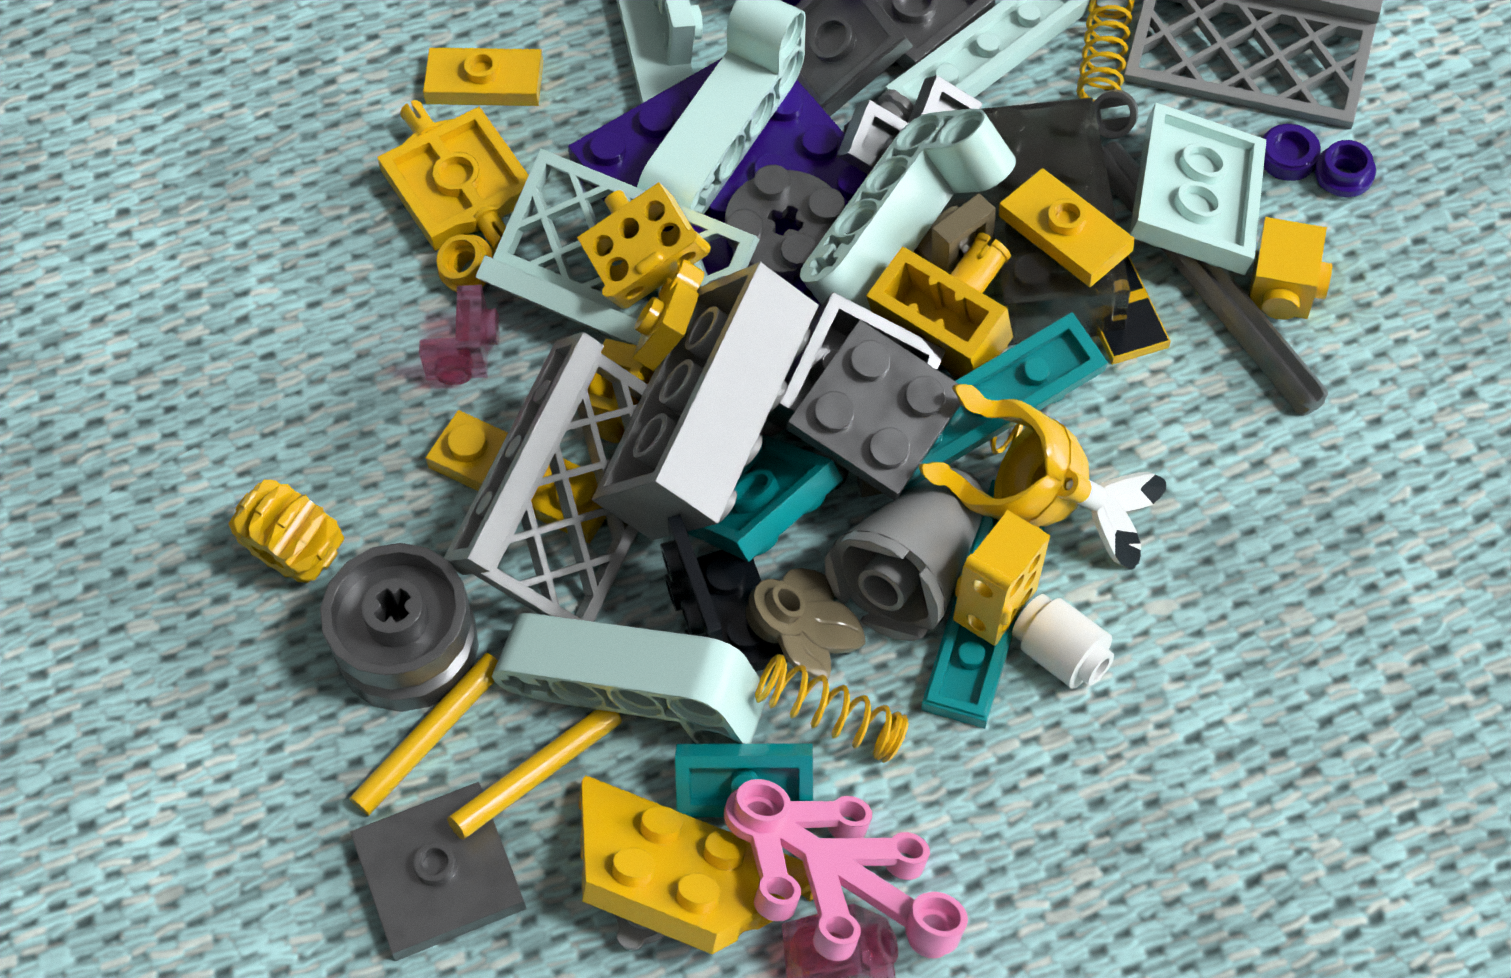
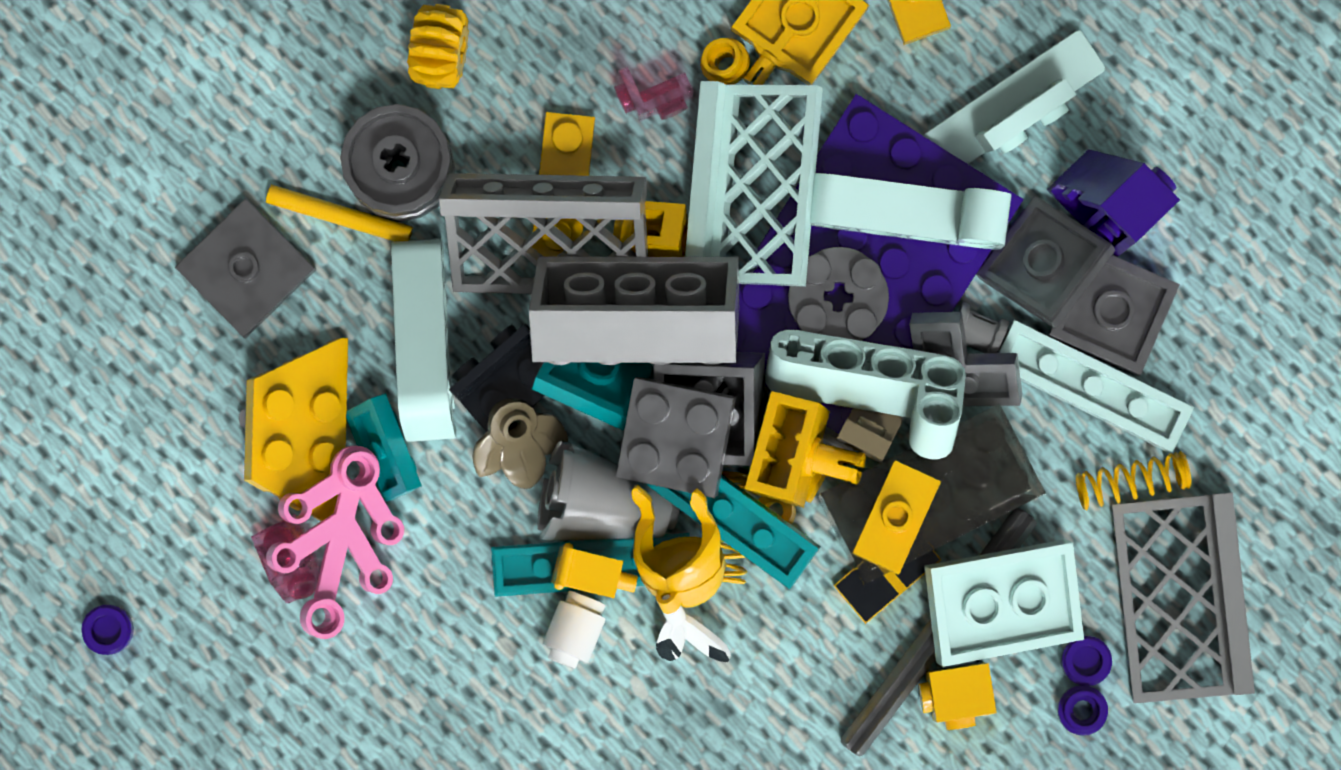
camera: 65 degrees right, 25 degrees up
yellow bar [447,709,622,840] -> none
yellow piece [577,182,711,309] -> none
yellow plate [632,259,705,371] -> none
yellow piece [755,654,908,763] -> none
flat silver hinge [1090,89,1138,139] -> none

